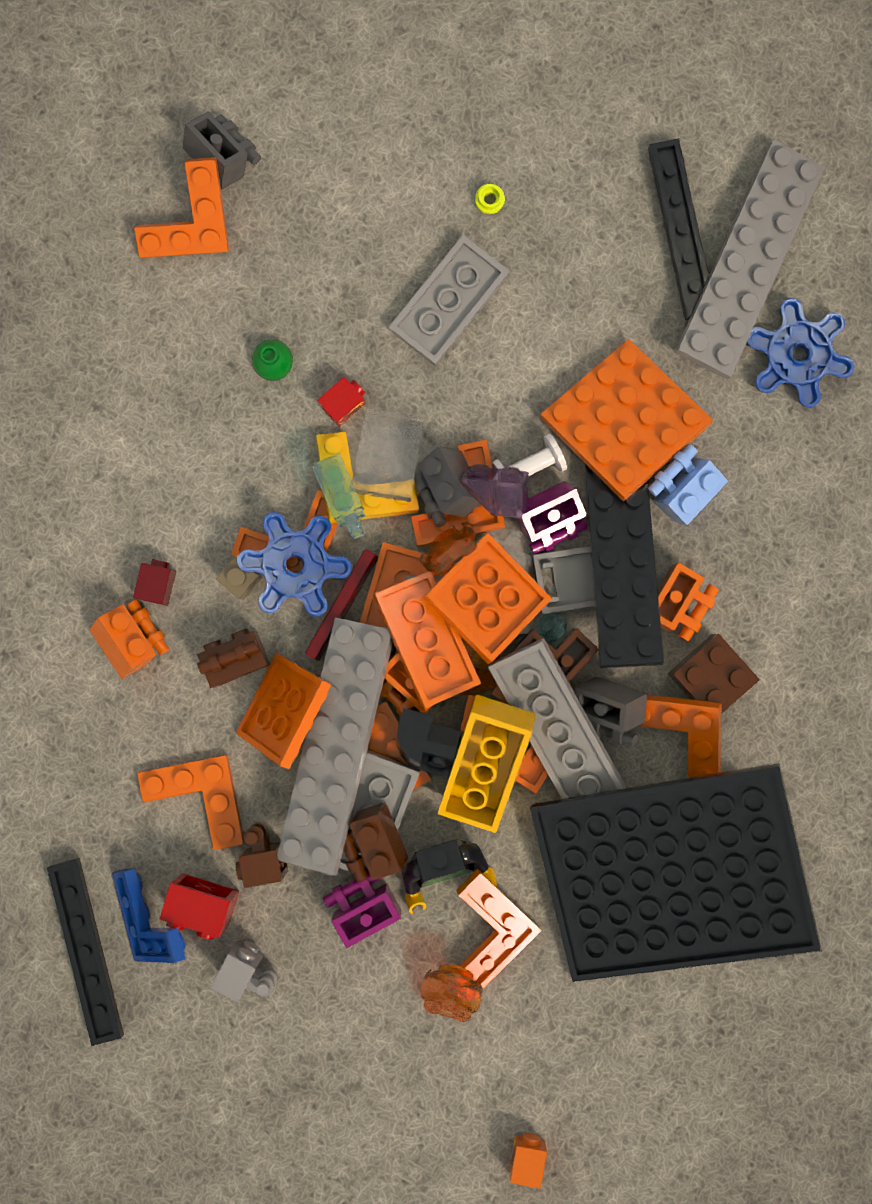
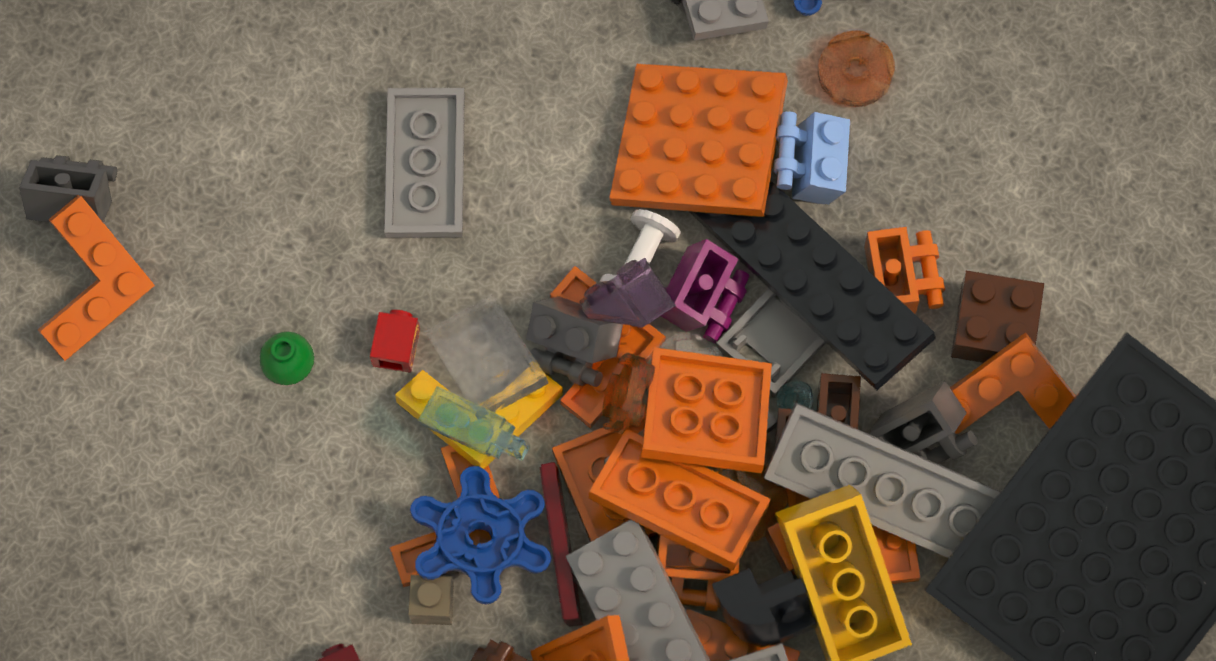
camera: 40 degrees left, 15 degrees down
neon yellow plate [475,184,505,214] -> none
none -> clear orange plate [818,30,895,107]

